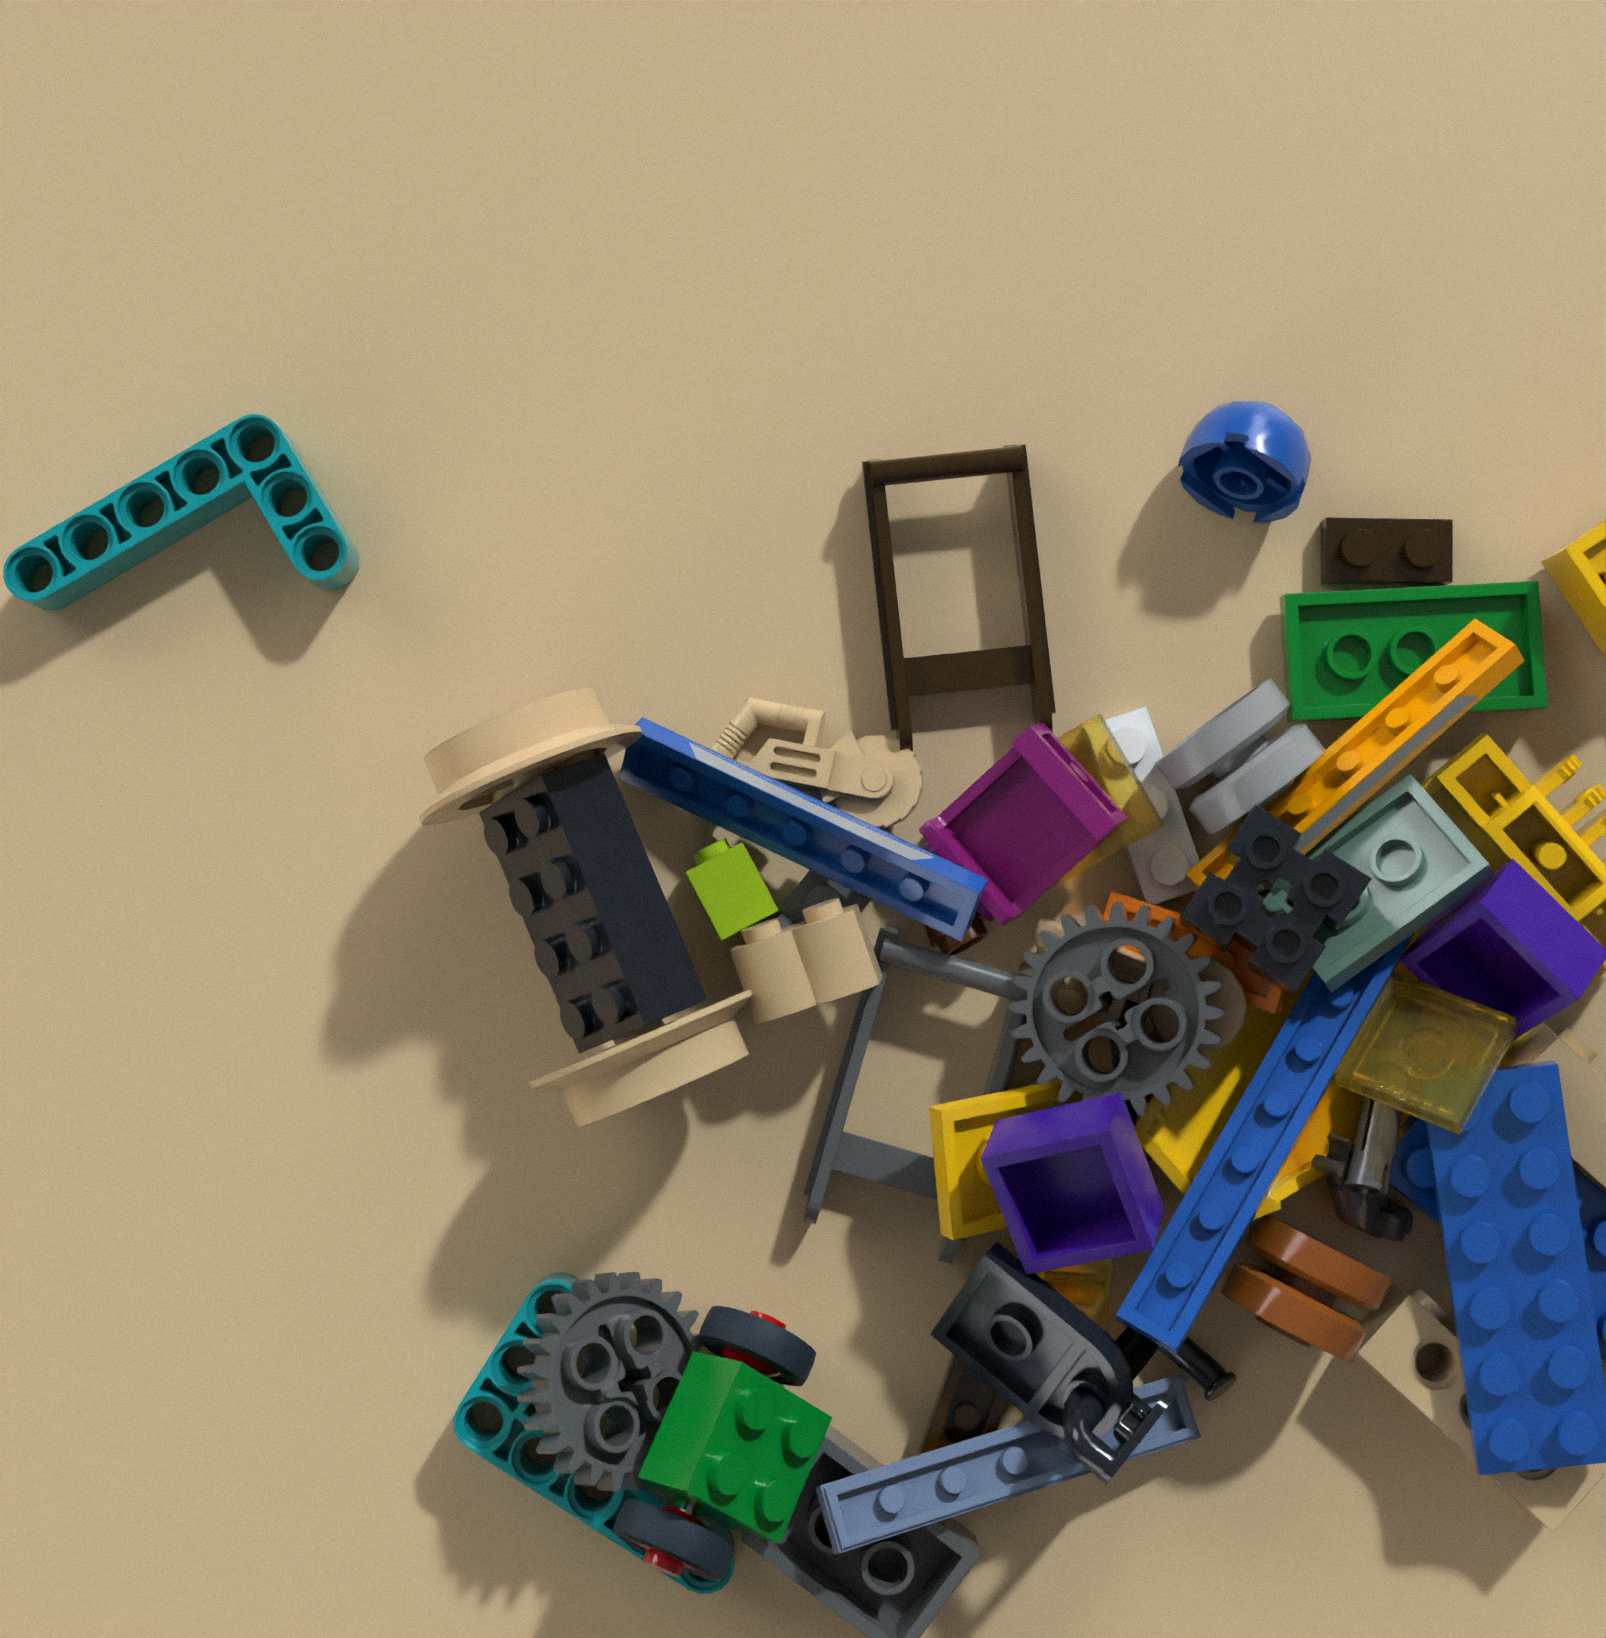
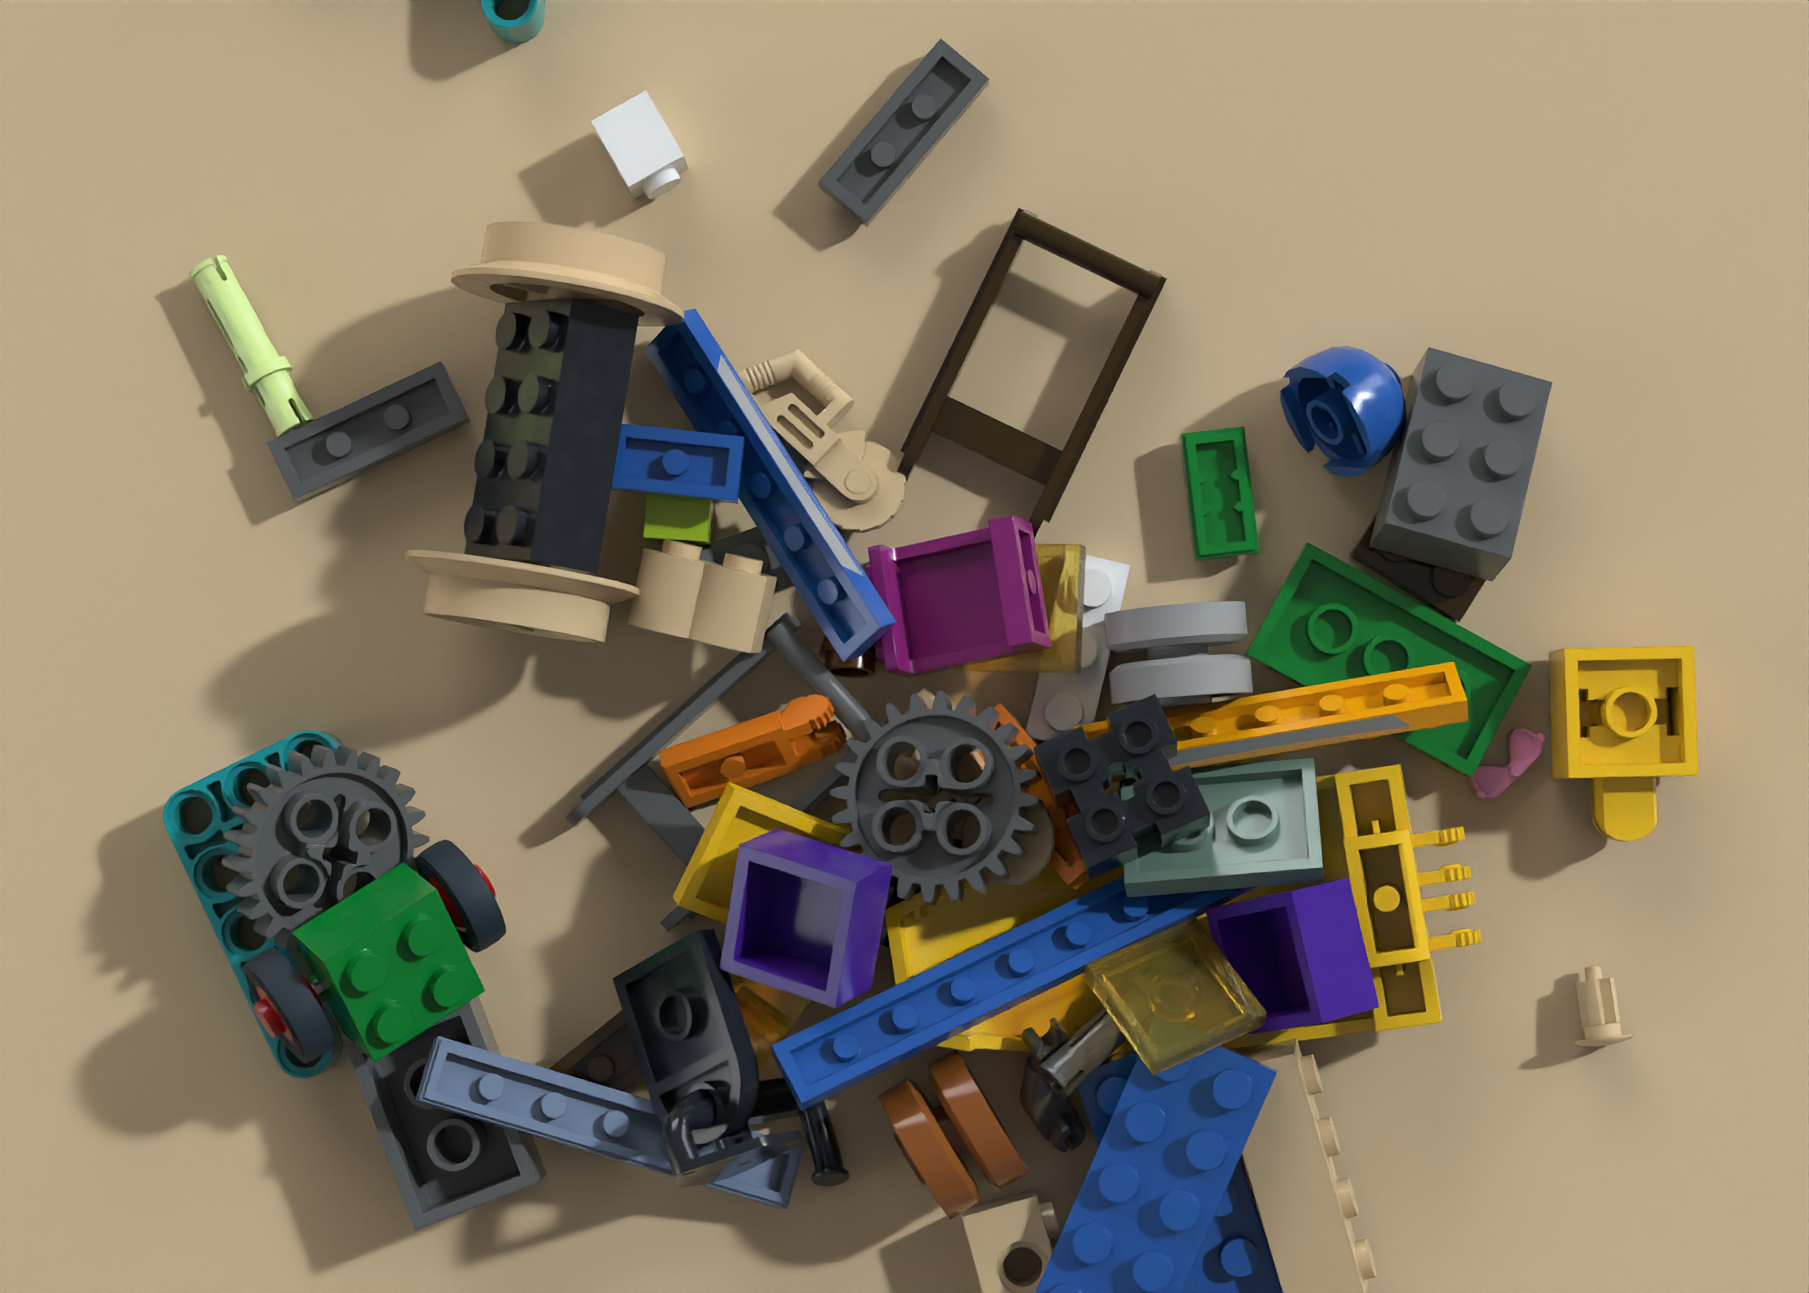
camera: 30 degrees right, 0 degrees up
none -> yellowish green pin [189,255,315,438]
none -> dark grey plate [267,361,471,502]
none -> white brick [591,90,688,199]
none -> blue plate [611,424,745,504]
none -> orange hinge [659,693,847,808]
none -> dark grey plate [818,39,989,227]
none -> green plate [1179,426,1260,562]
none -> dark grey brick [1369,347,1553,581]
none -> bright pink piece [1469,728,1545,800]

